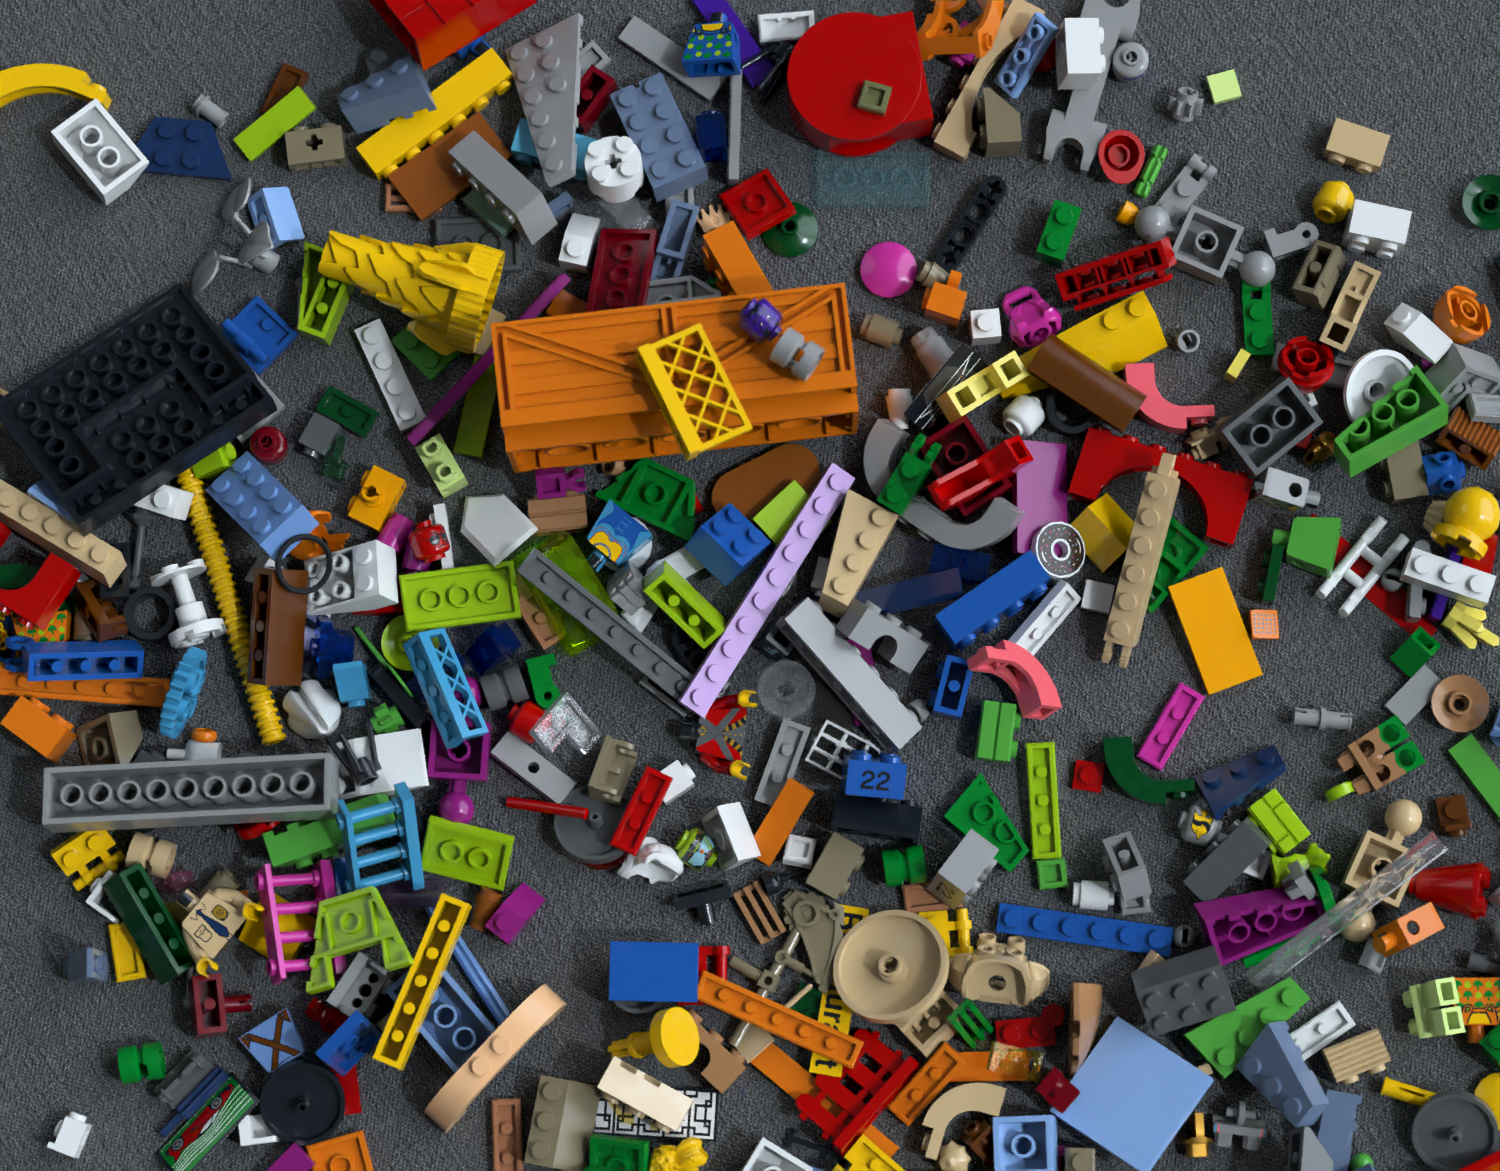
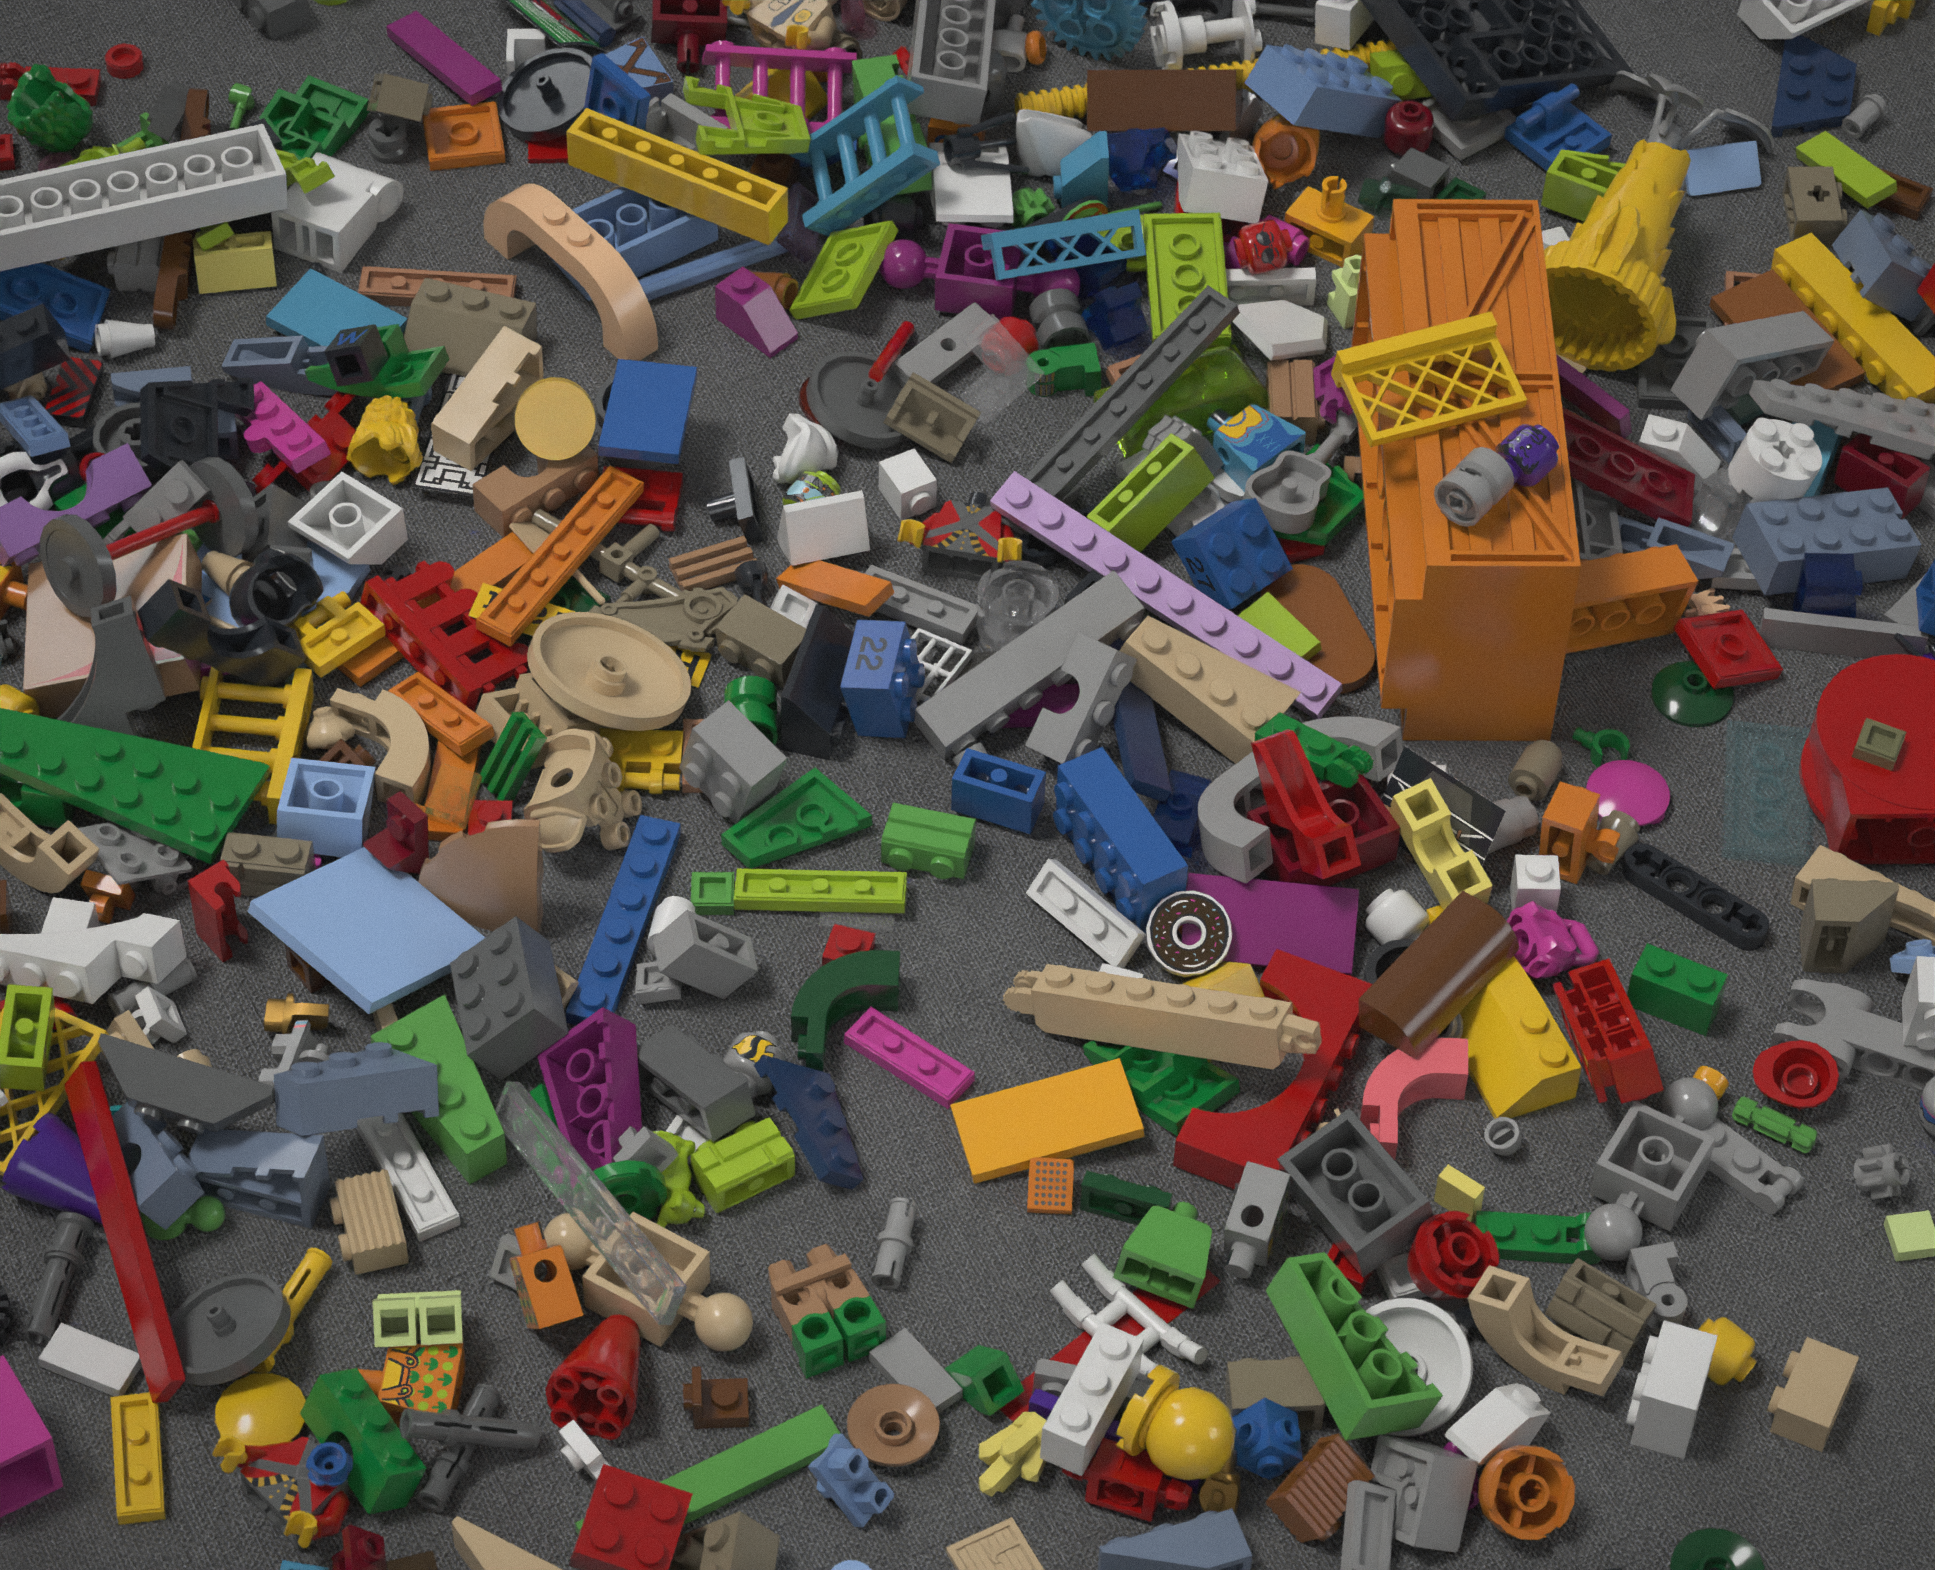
camera: 90 degrees right, 30 degrees down
black tyre [275,534,333,595] -> none
red tile [609,766,673,858] -> none
coral arch [967,640,1062,720] -> none
lime tile [1325,781,1355,803] -> none
none -> light grey piece [1243,410,1358,534]
none -> green piece [1572,727,1630,767]

